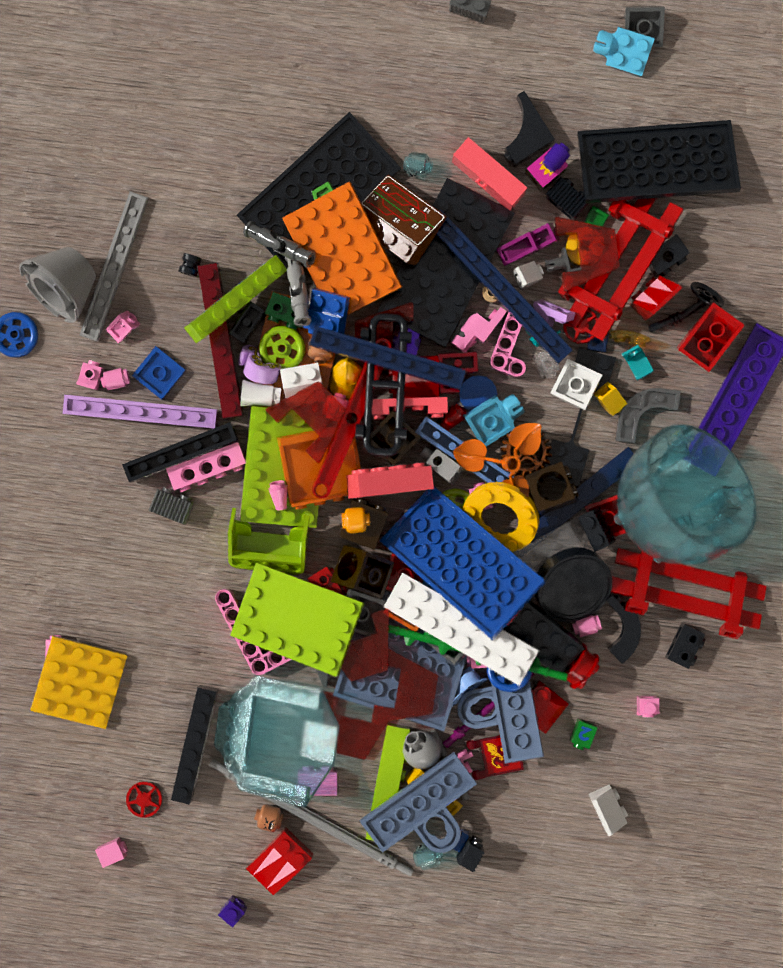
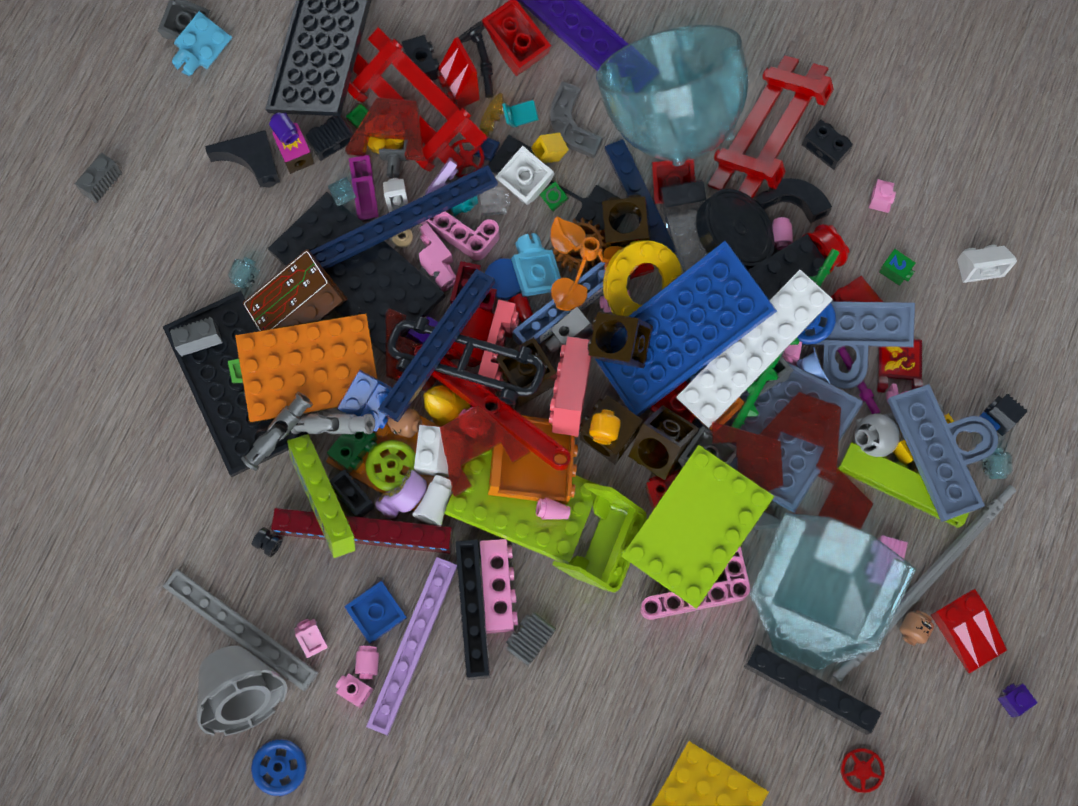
camera: 75 degrees left, 15 degrees down
coral brick [452,137,527,211] -> none
none -> dark grey brick [170,317,222,356]
none -> clear light blue bracket [328,177,356,206]
none -> green tile [539,182,569,211]
none -> dark brown brick [588,312,653,369]

